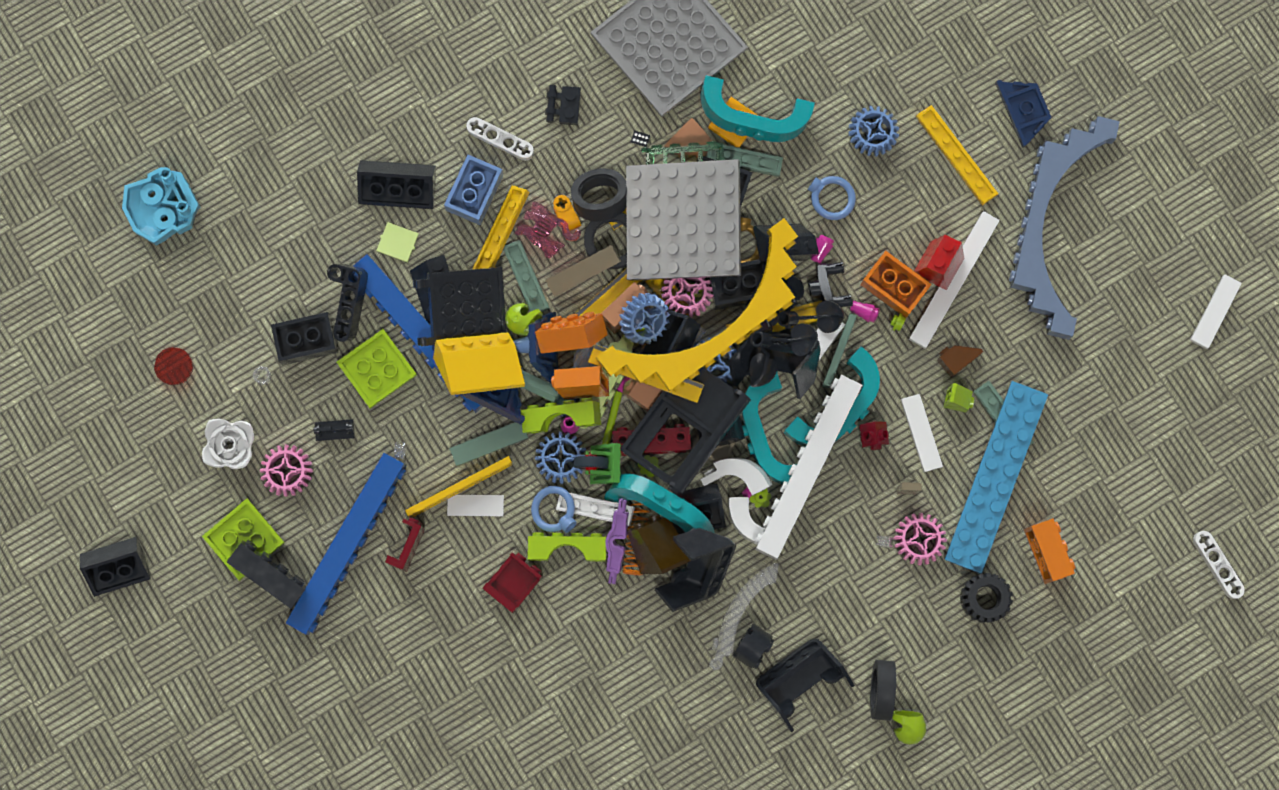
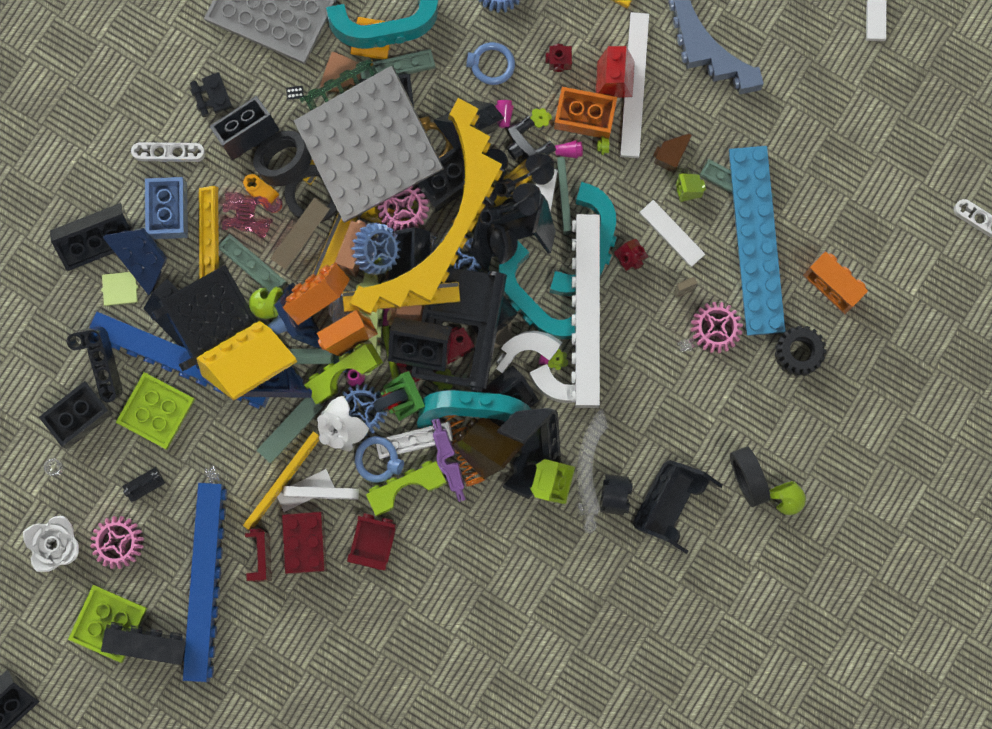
camera: 20 degrees left, 0 degrees up
none -> dark blue wing [103,228,168,295]
none -> black brick [209,96,280,161]
none -> dark red brick [282,512,327,575]
none -> white beam [283,486,359,500]
none -> white brick [317,396,369,452]
none -> black slope [388,317,452,371]
none -> lime plant [530,108,552,128]
none -> lime slope [530,459,575,504]
none -> dark red brick [545,44,572,72]

